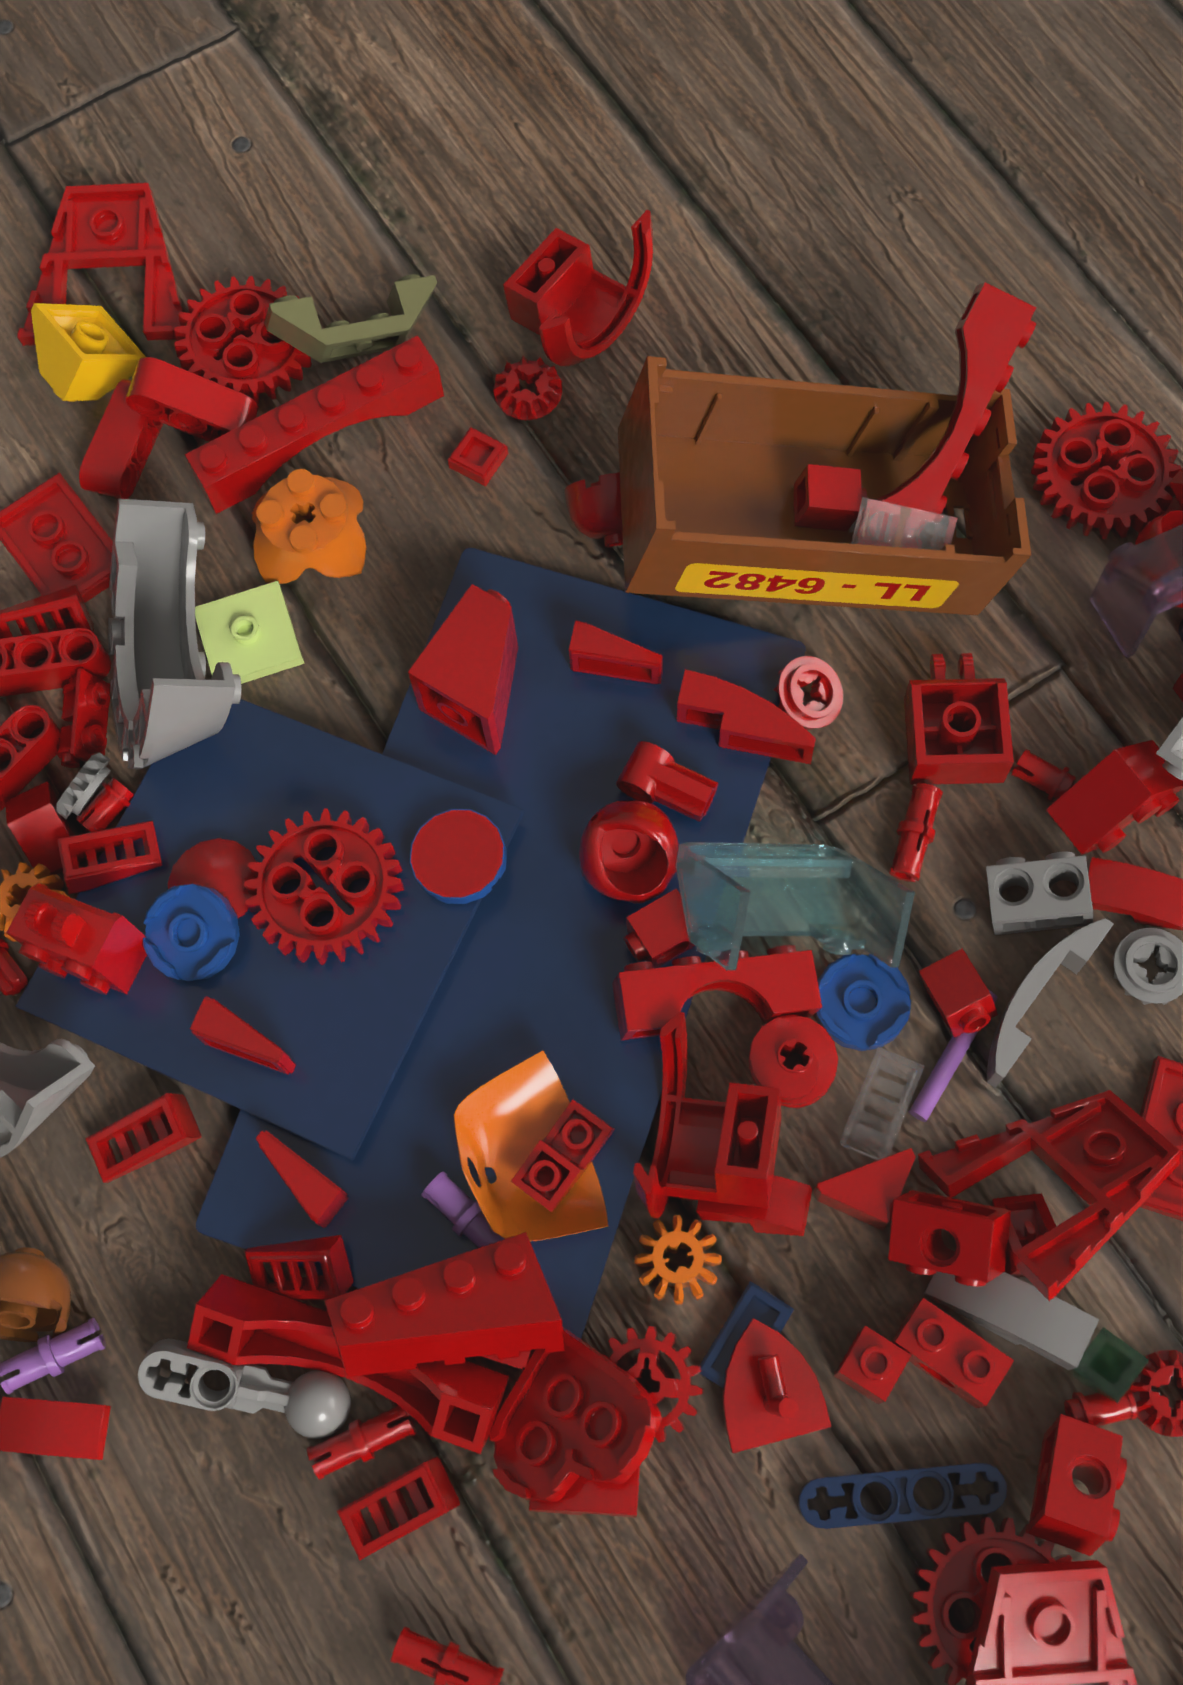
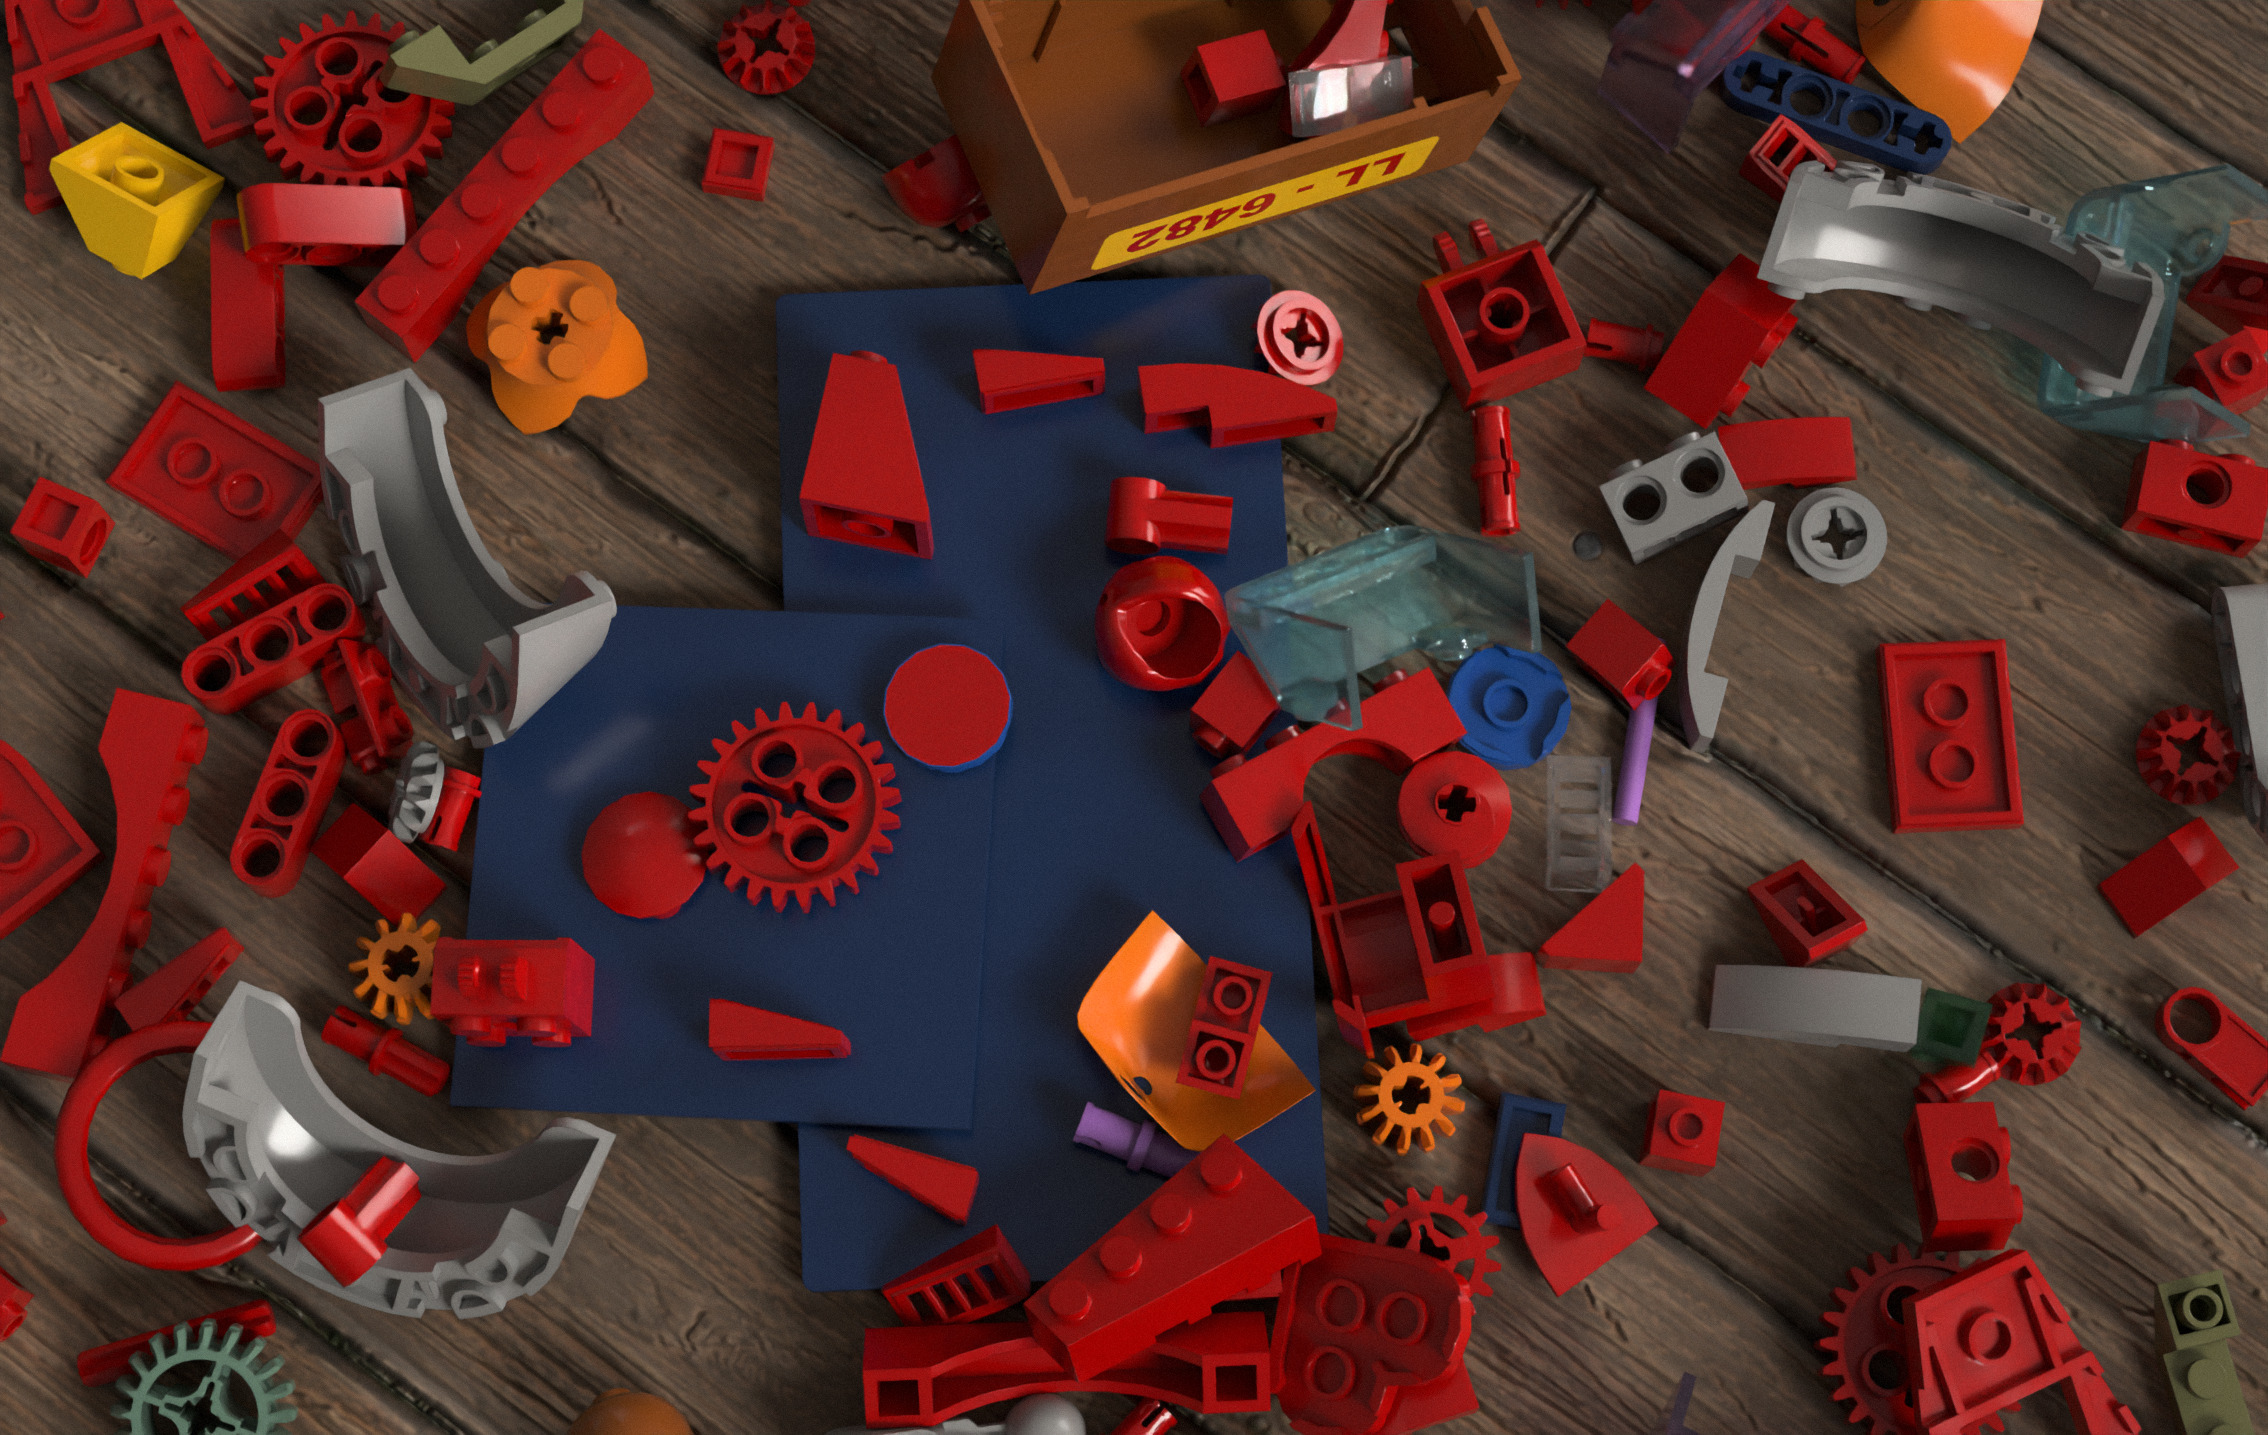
camera: 30 degrees left, 5 degrees up
red slope [57,821,162,894] -> none
red slope [85,1093,201,1183] -> none
blue tile [143,884,240,981] -> none
yellowish green plate [195,581,305,684] -> none
dark blue beam [797,1463,1007,1529] -> none
red brick [888,1190,1011,1287] -> none
red brick [891,1297,1014,1409] -> none
red wing [918,1090,1180,1301] -> none

